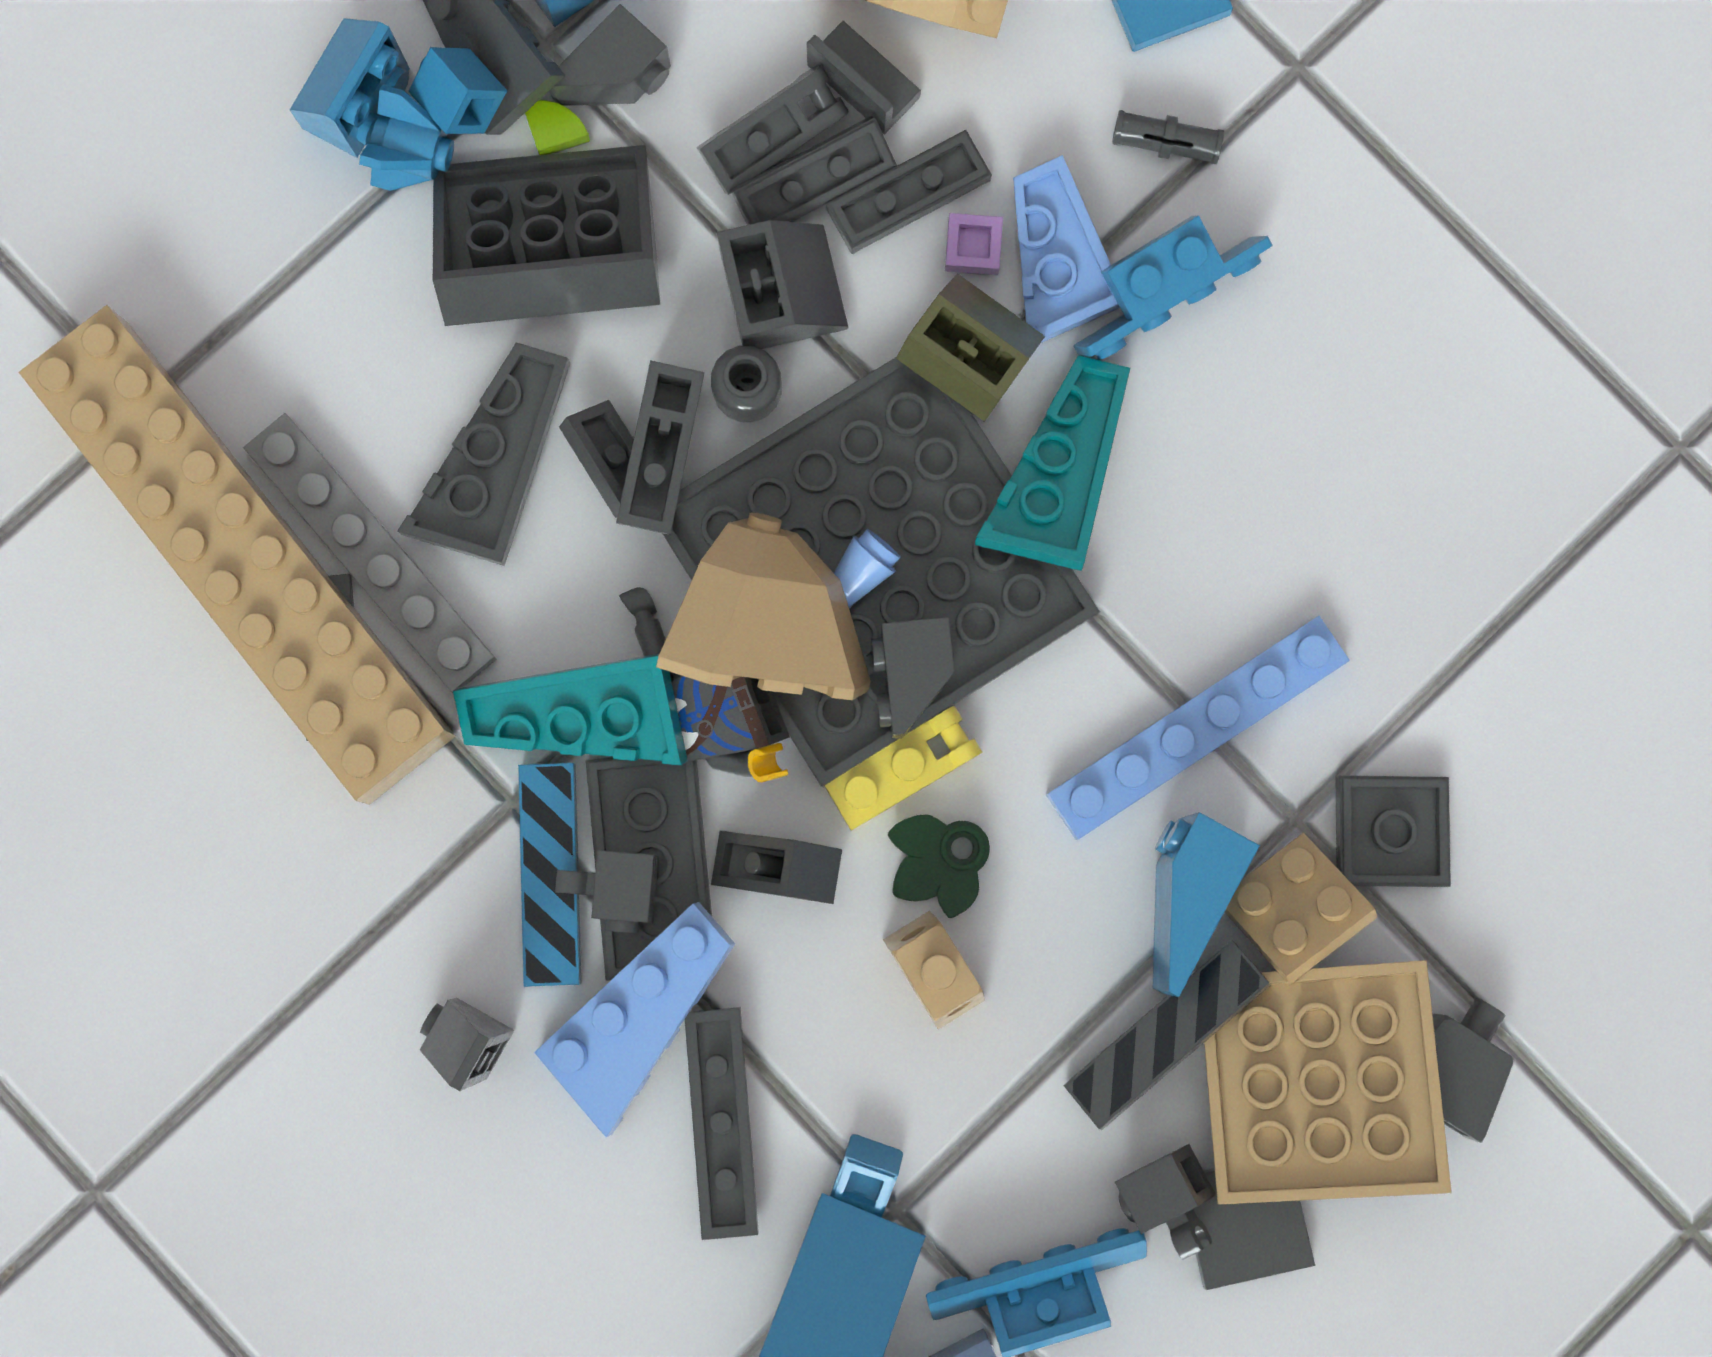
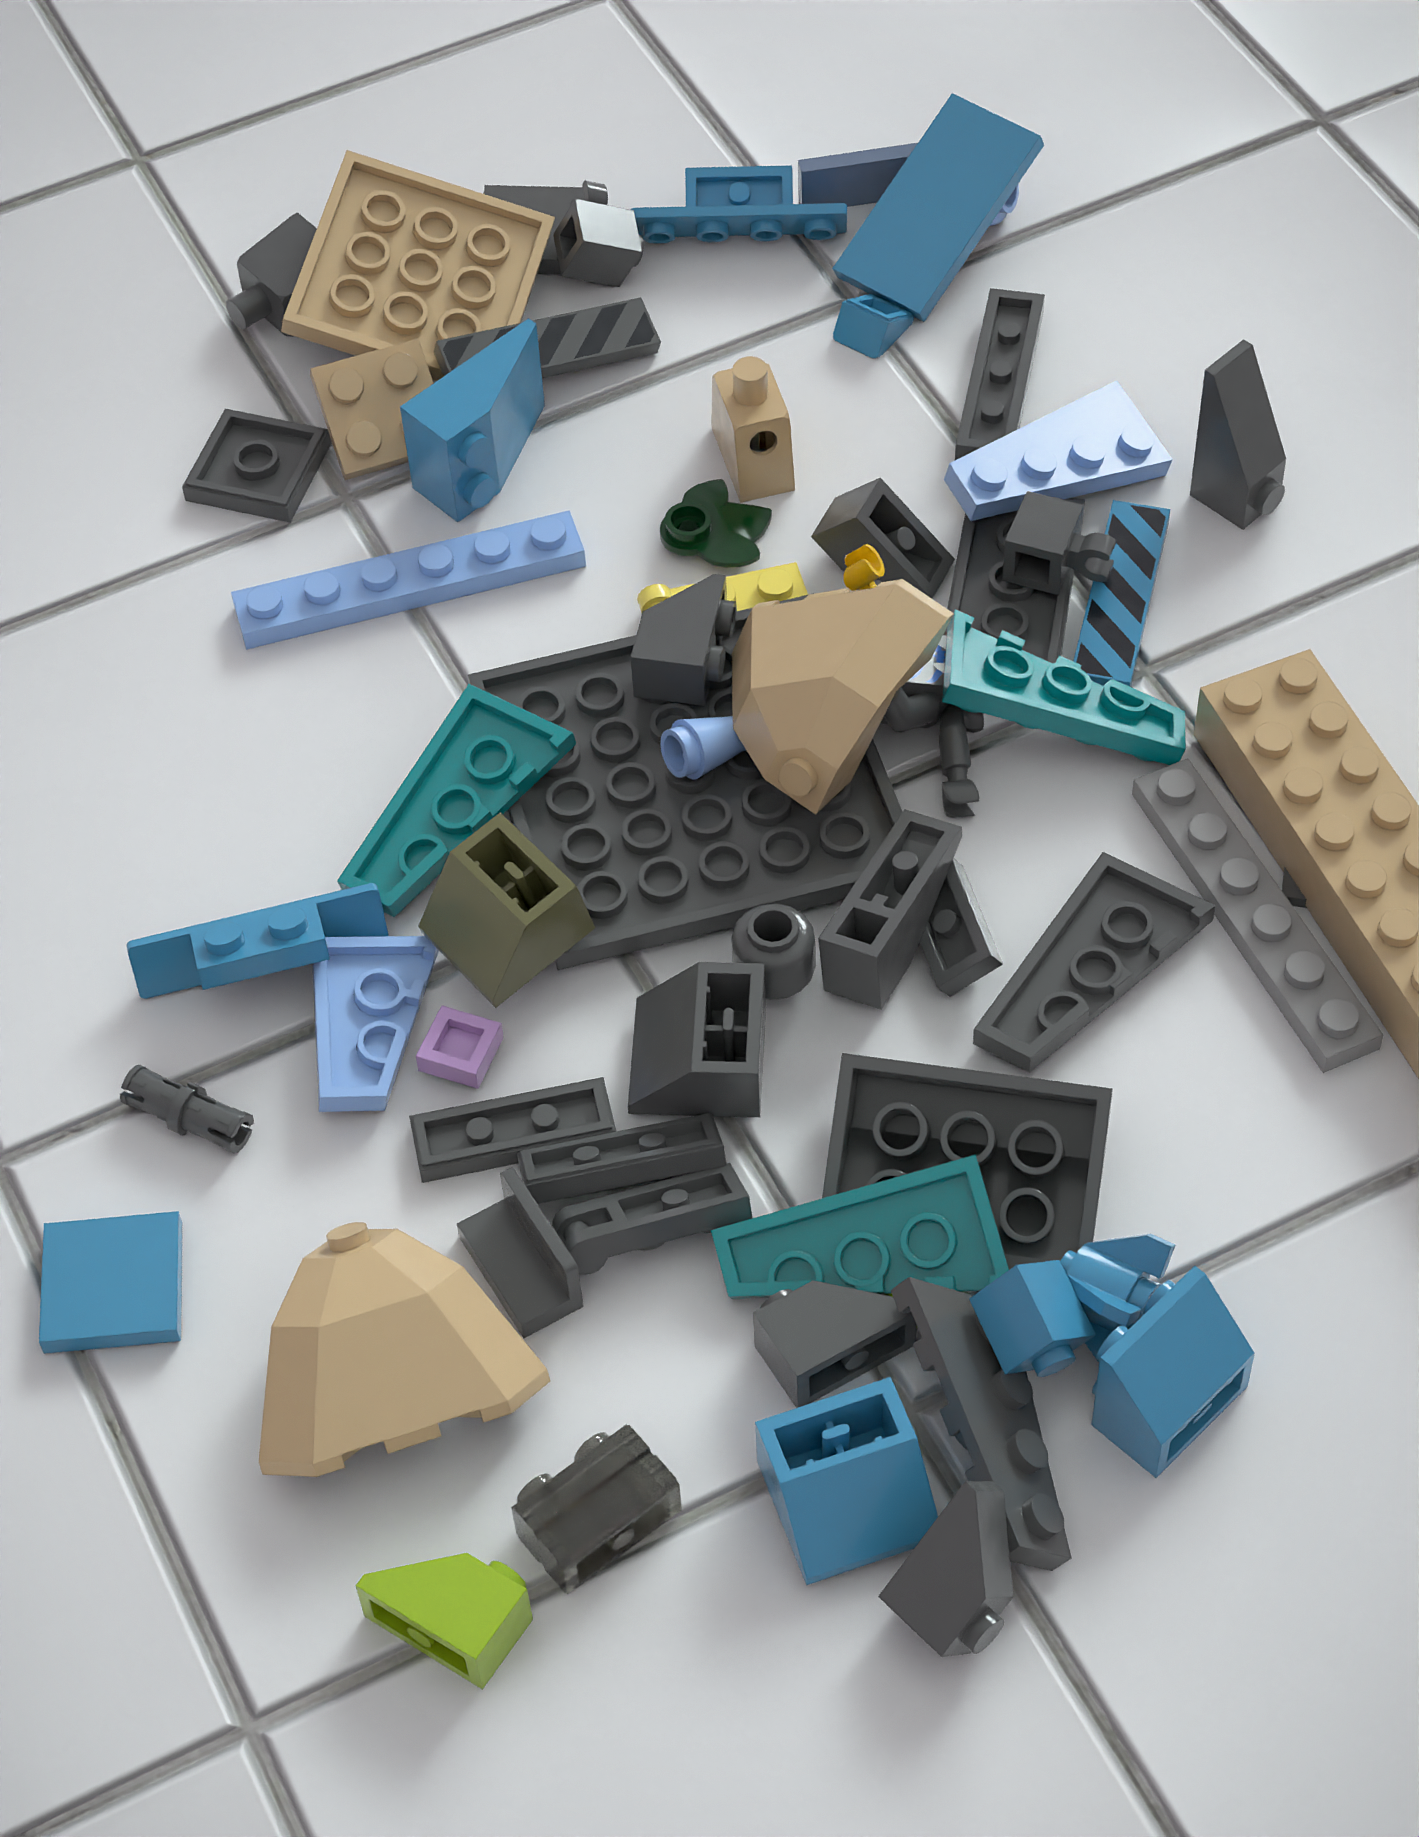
camera: 155 degrees left, 30 degrees down
none -> teal wing [711,1155,1009,1299]

